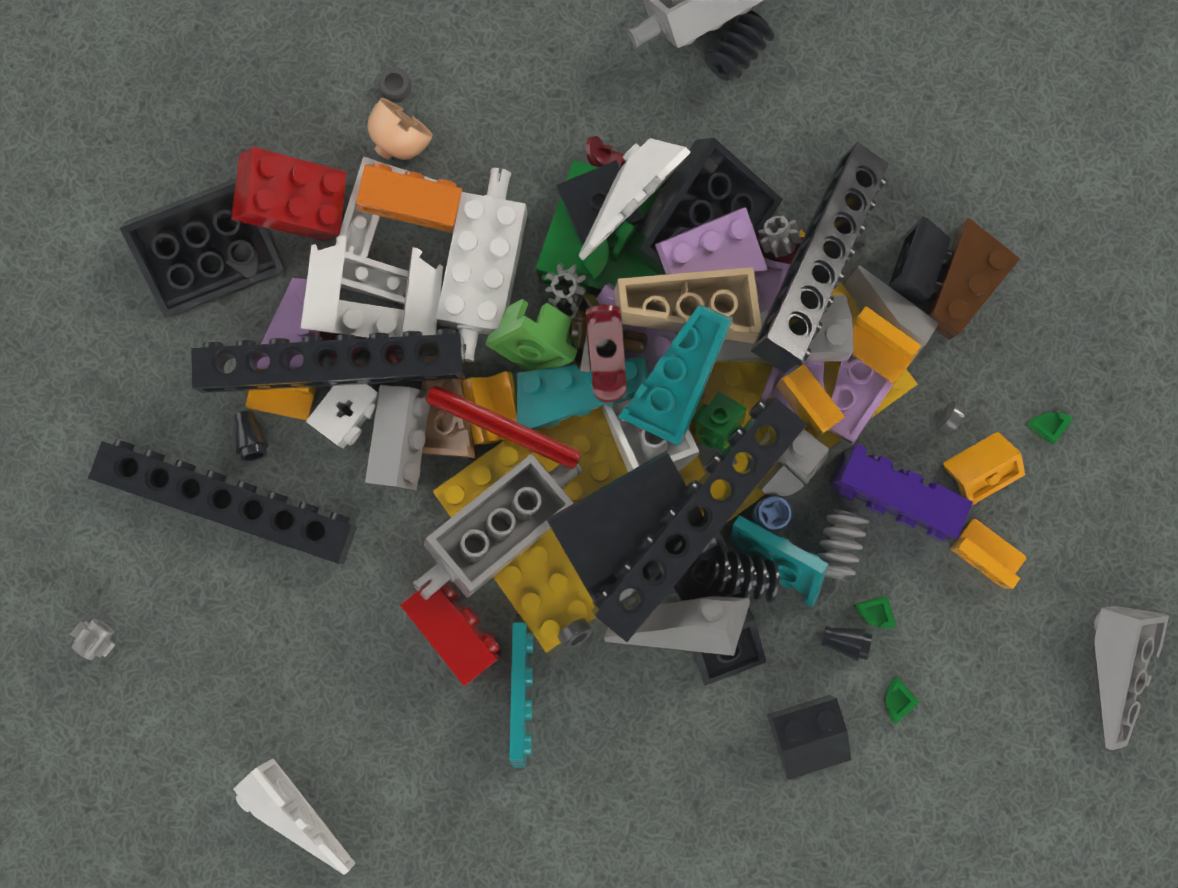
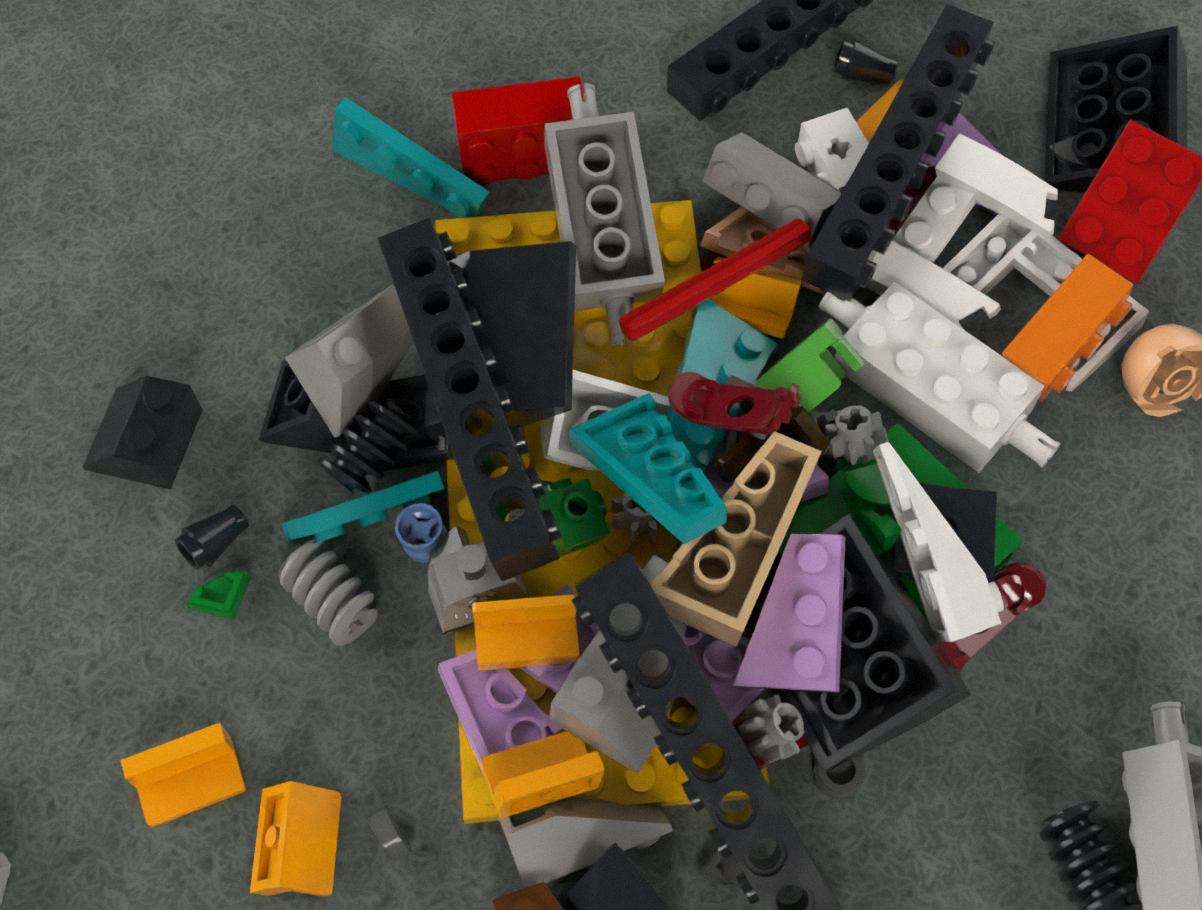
camera: 120 degrees right, 20 degrees down
dark purple wedge [829,444,973,542] -> none
green tile [884,676,920,725] -> none

